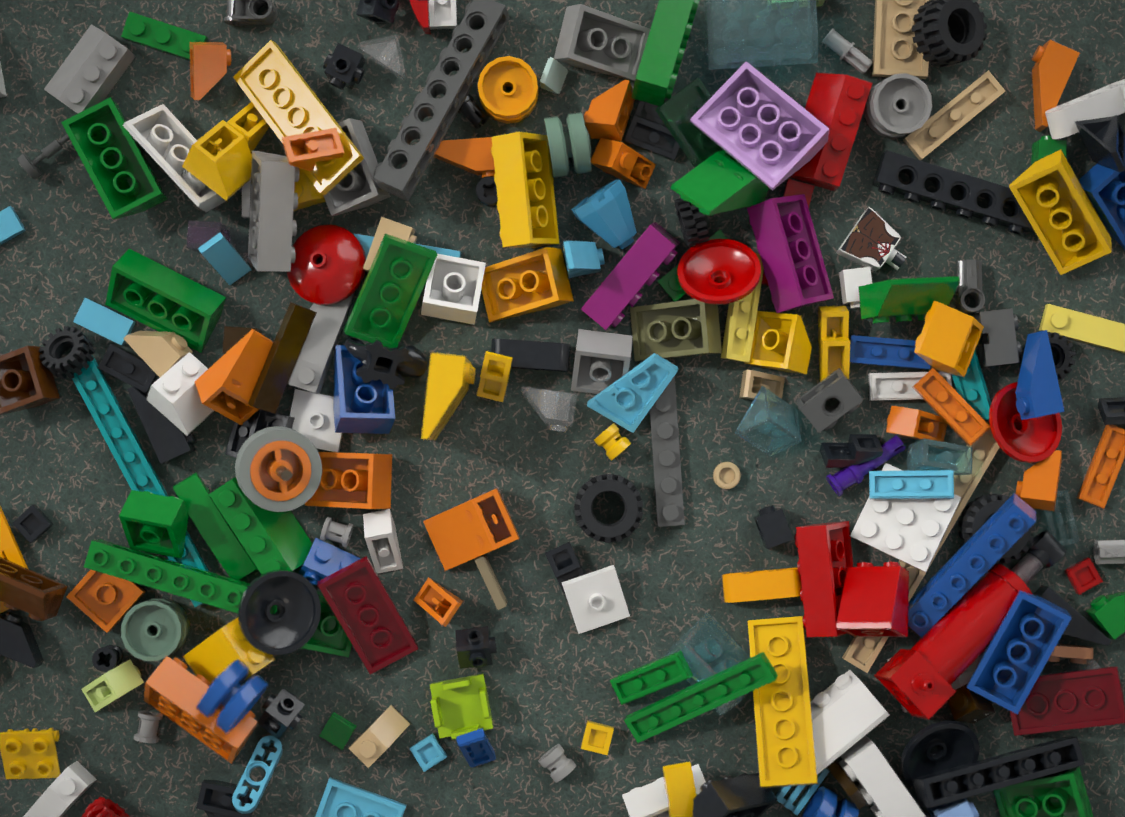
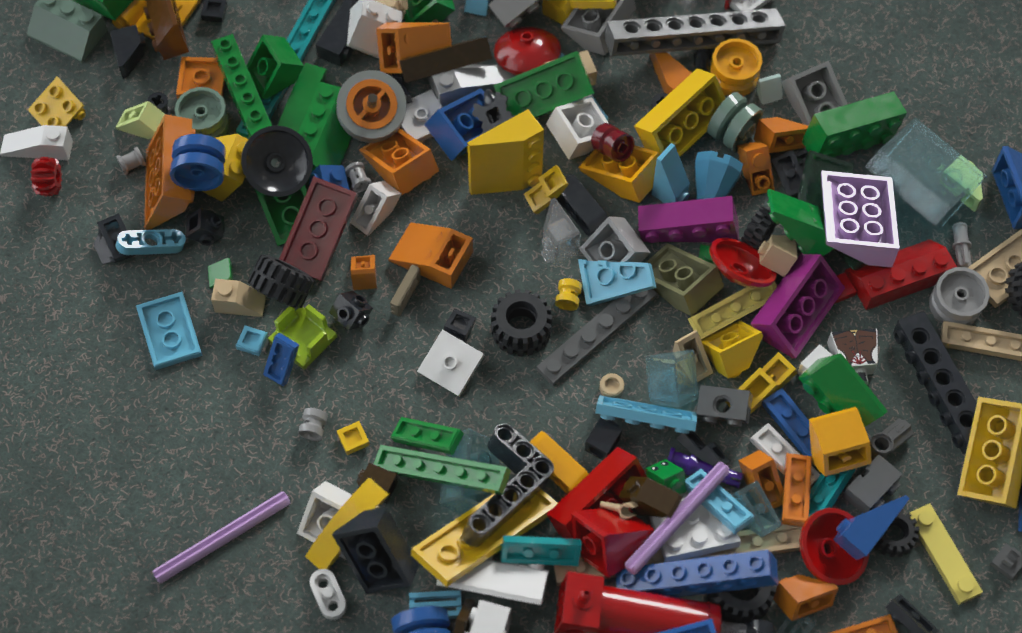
camera: 50 degrees right, 25 degrees down
none -> black tyre [247,255,315,308]
none -> dark brown brick [357,463,398,504]
none -> black beam [462,424,554,547]
none -> teal plate [500,535,582,566]
none -> dark red wheel [591,123,635,162]
none -> medium azure plate [595,395,697,434]
none -> tan hand [600,501,638,519]
none -> dark brown slope [618,476,683,518]
none -> lavender axle [625,462,729,575]
none -> green brick [645,459,686,495]
none -> tan slope [758,235,797,277]

